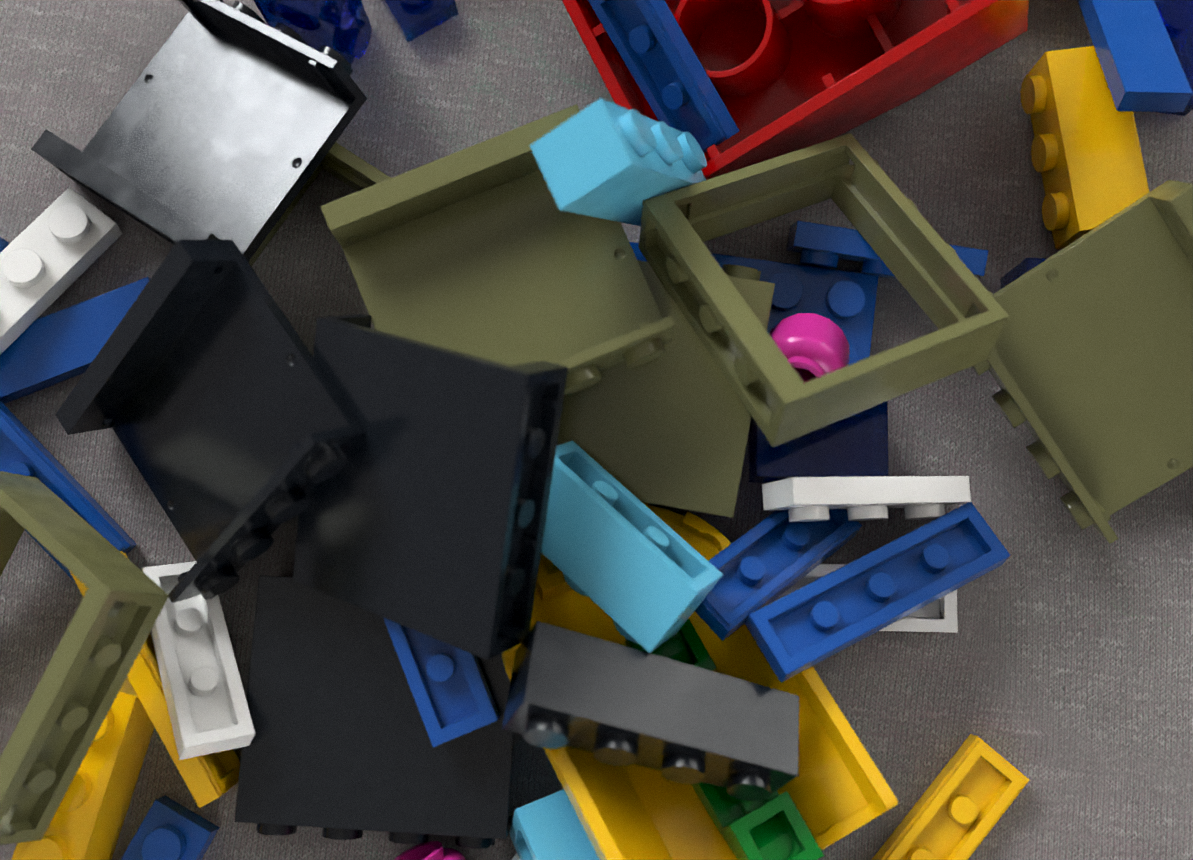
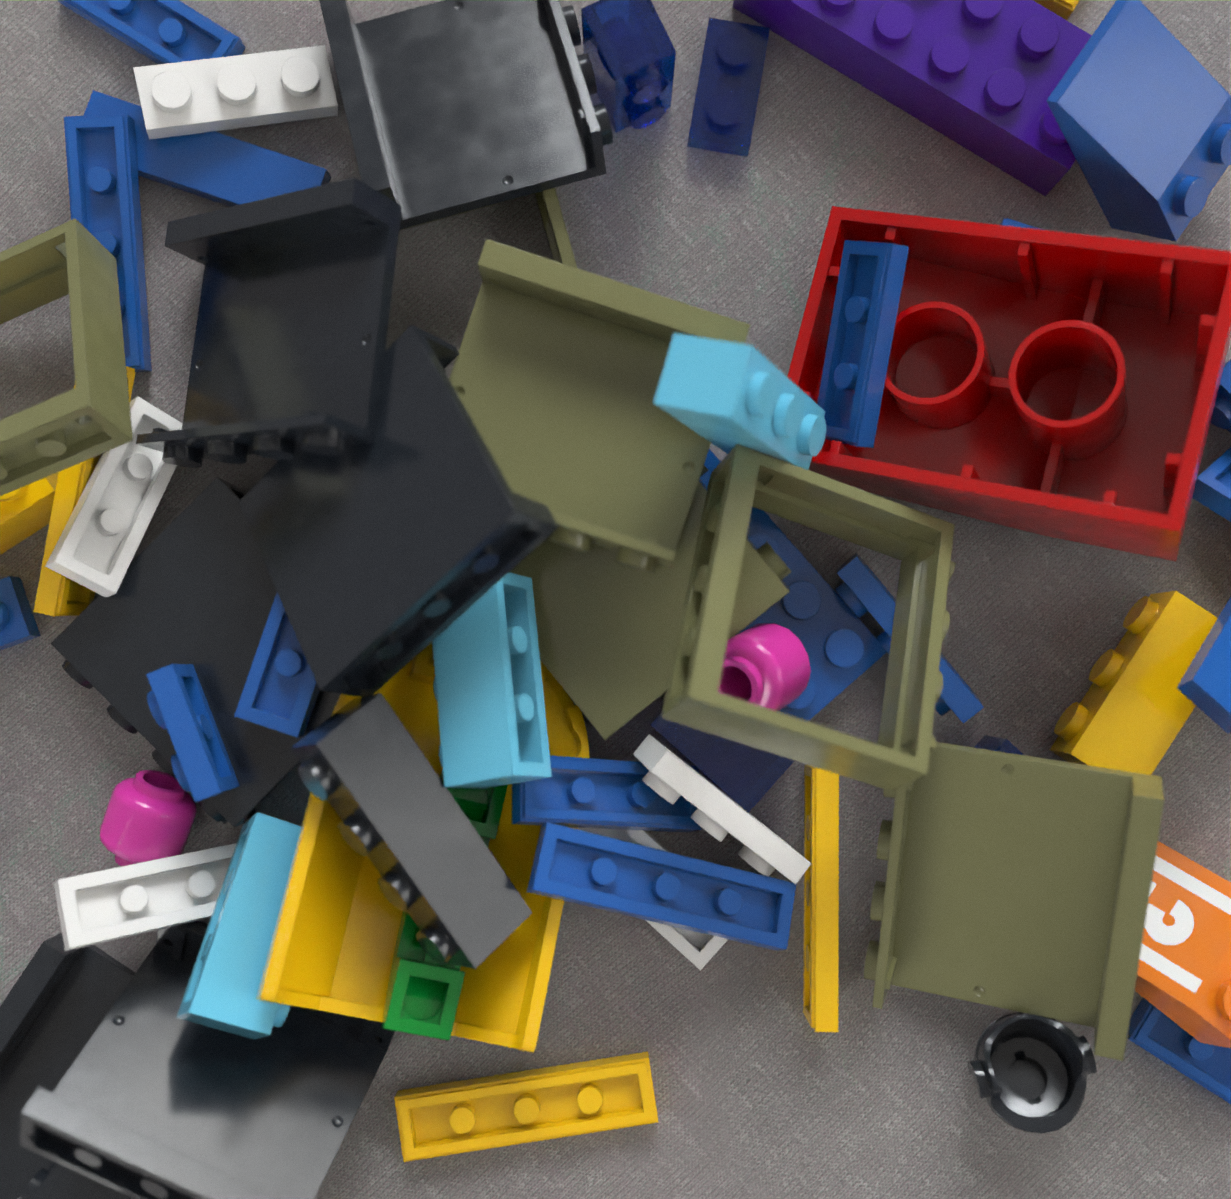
camera: 40 degrees right, 5 degrees up
none -> blue plate [146,664,240,802]
none -> yellow tile [803,764,839,1032]

